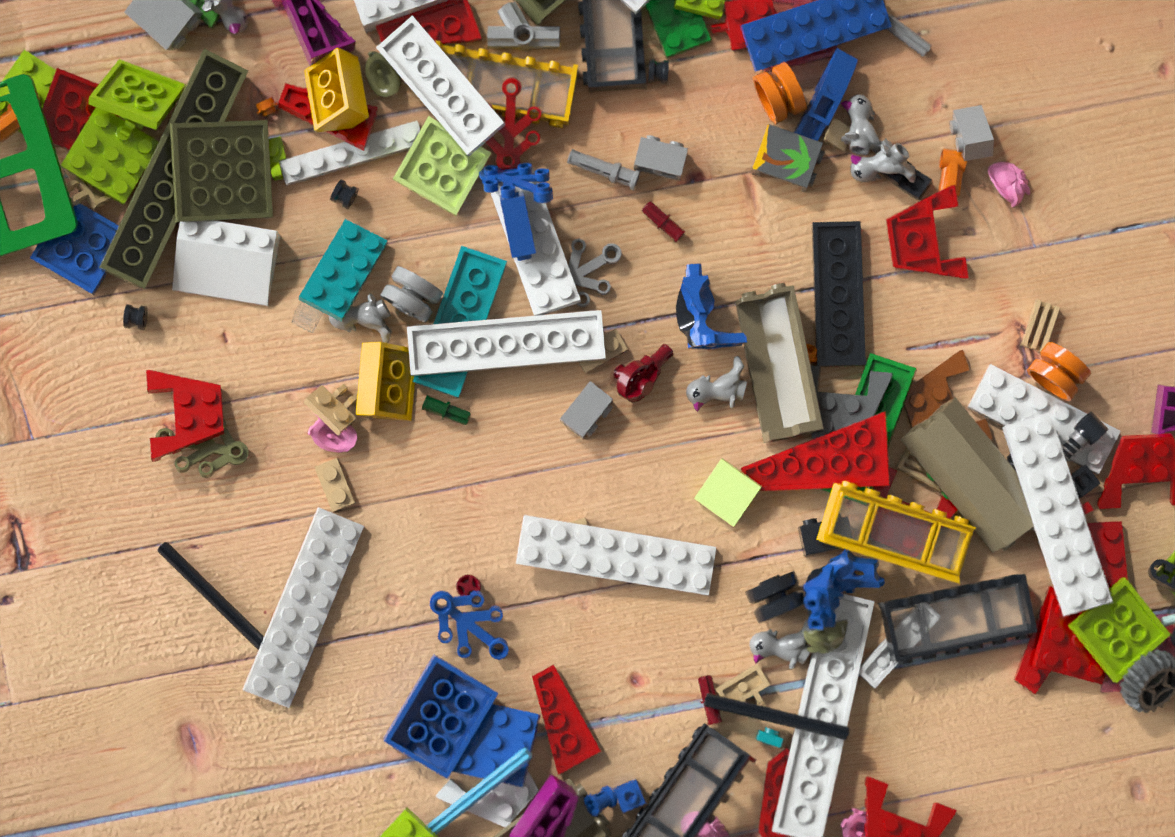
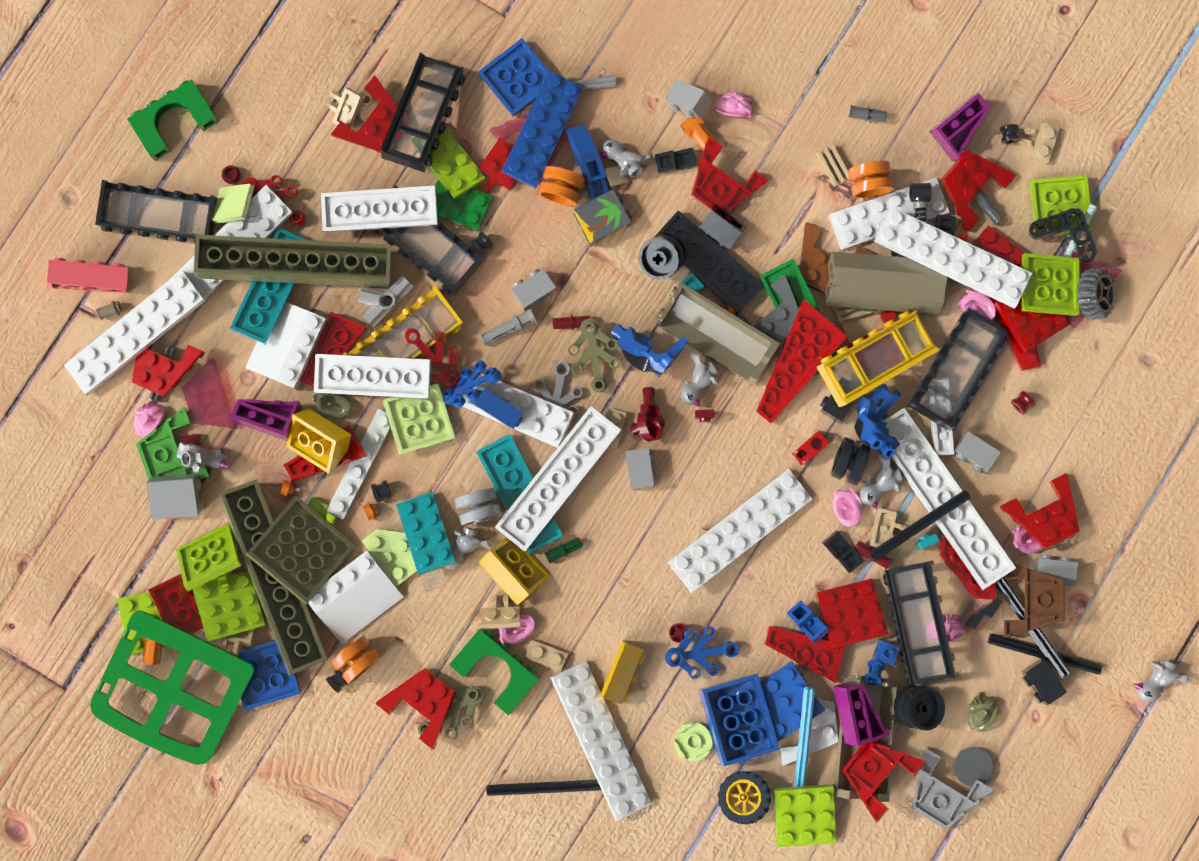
camera: 40 degrees left, 0 degrees up
yellowish green tile [694,458,762,527] -> none
olive hat [803,619,848,654] -> none
light grey animal [850,139,916,183] -> none
none -> orange wheel [331,635,381,684]
none -> yellowish green plate [362,529,417,587]
none -> orange plate [363,502,378,520]
none -> green arch [449,629,539,715]
none -> olive plant [568,318,620,392]
none -> yellow slope [600,641,646,704]
none -> wheel [638,233,687,280]
none -> yellowish green tile [674,722,713,761]
none -> teal plate [678,273,705,293]
none -> dark red plate [694,409,715,423]
none -> brick [699,204,746,250]
none -> black wheel [718,771,771,825]
none -> blue brick [787,600,829,644]
none -> red leg [792,431,829,466]
none -> red plate [816,578,889,649]
none -> black slope [822,530,864,573]
none -> bright pink hat [833,487,862,526]
none -> dark grey axle [849,105,887,122]
none -> light grey brick [954,431,1001,473]
none -> bright pink hat [957,290,995,321]
none -> dark grey axle [974,190,1004,225]
none -> dark red wheel [1011,391,1035,415]

